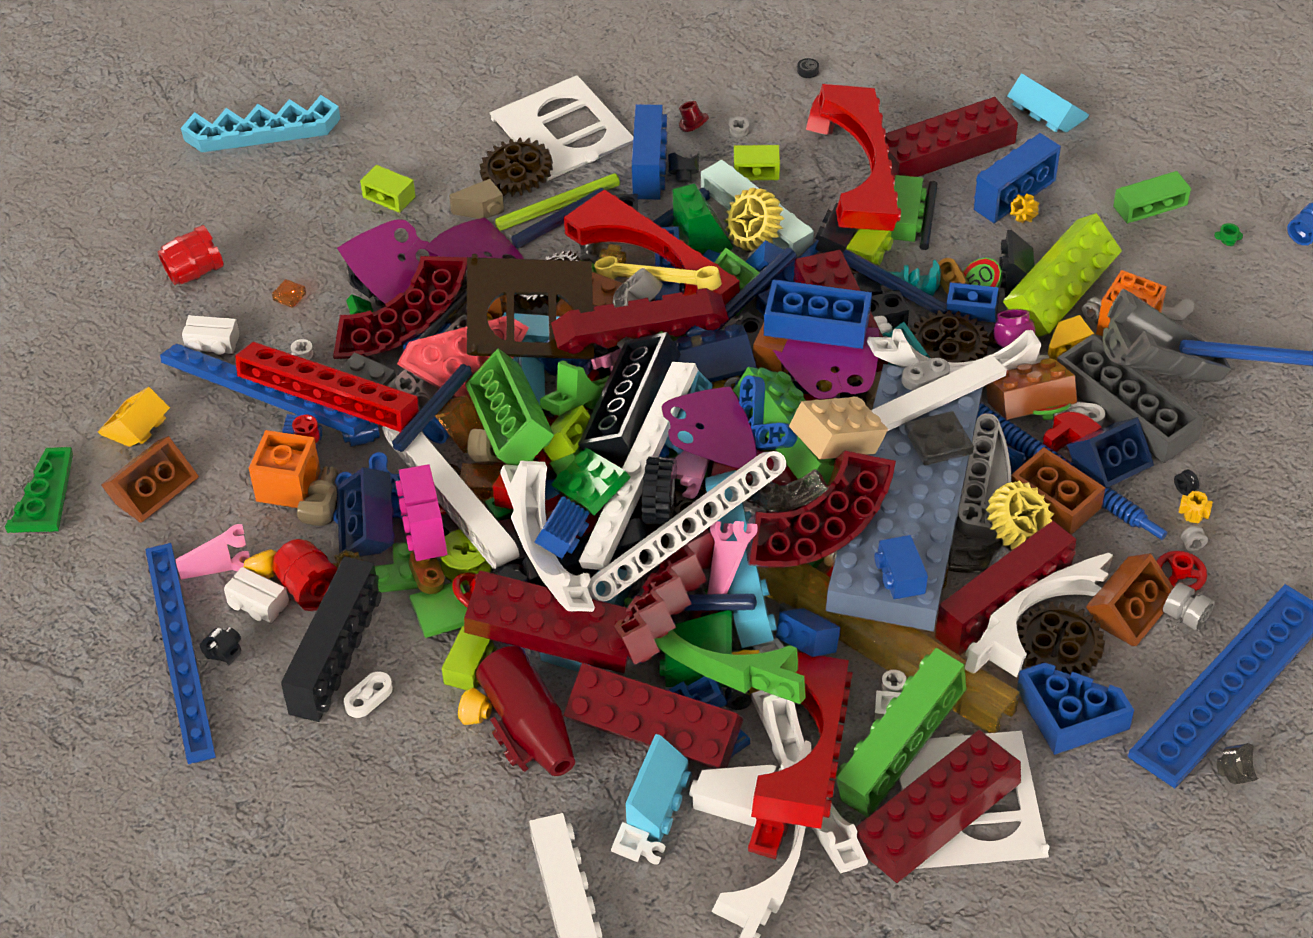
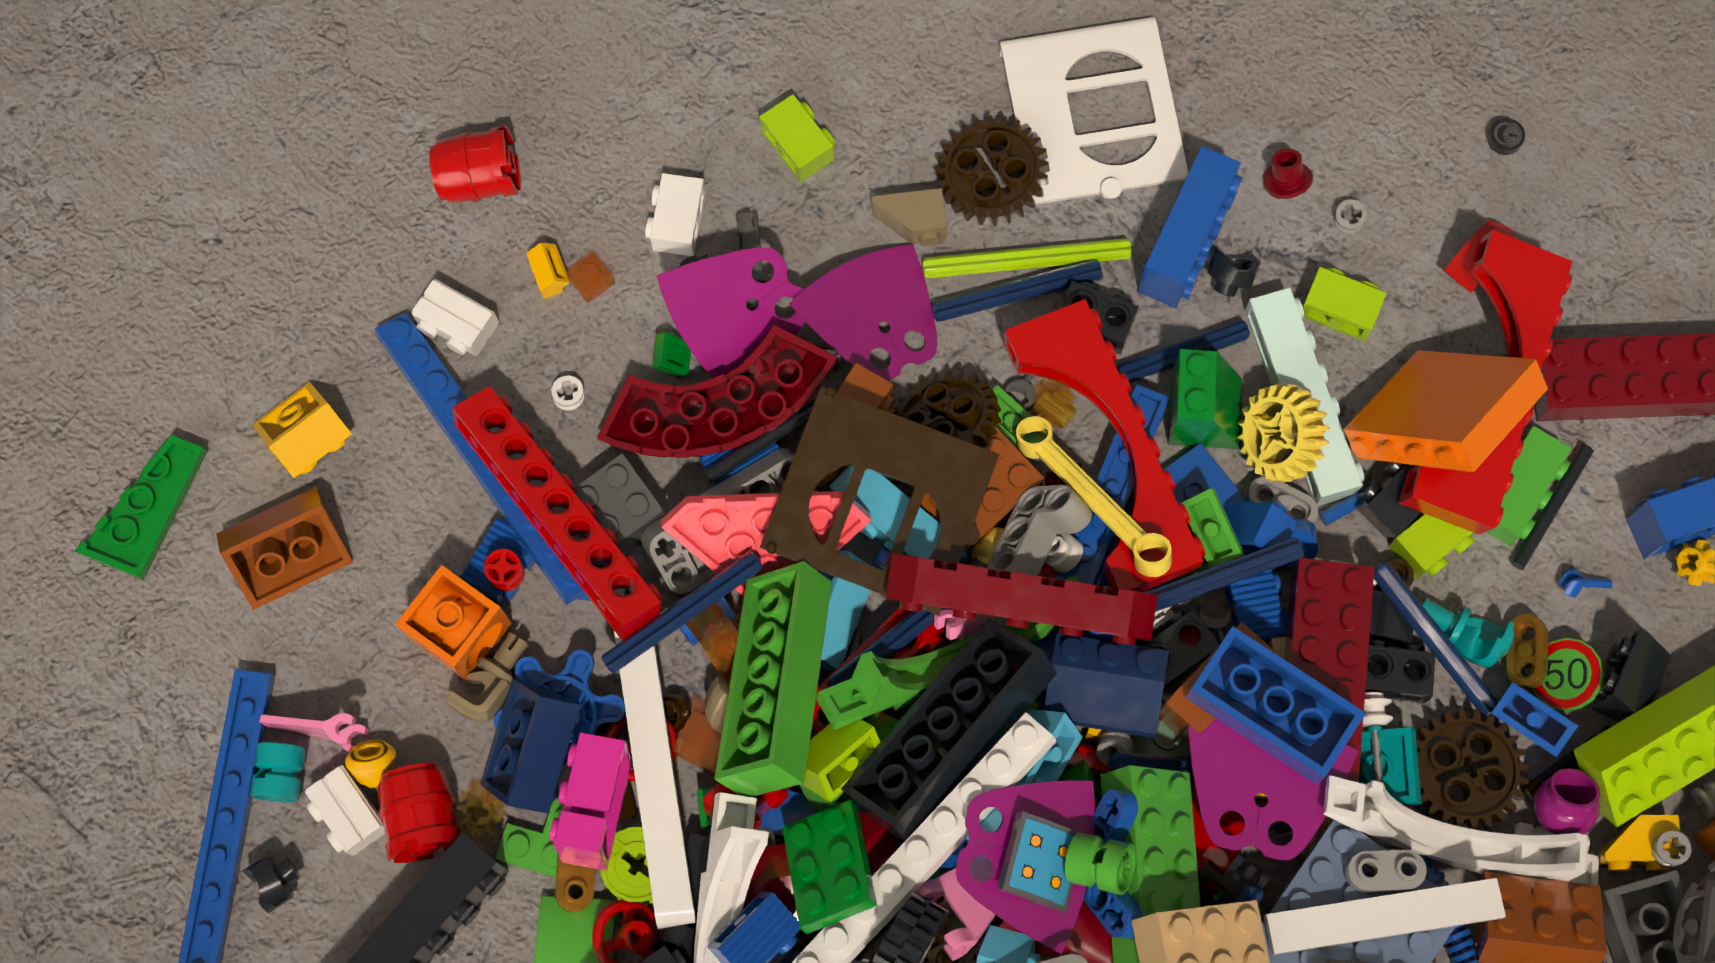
camera: 25 degrees right, 25 degrees up
none -> teal wheel [250,742,306,803]
none -> yellow piece [526,242,570,299]
none -> white brick [645,173,706,256]
none -> slope [997,811,1078,913]
none -> bright green wheel [1065,832,1136,895]
none -> orange brick [1344,350,1548,472]
none -> blue hand [1558,569,1613,598]
none -> light grey bush [1651,830,1692,867]

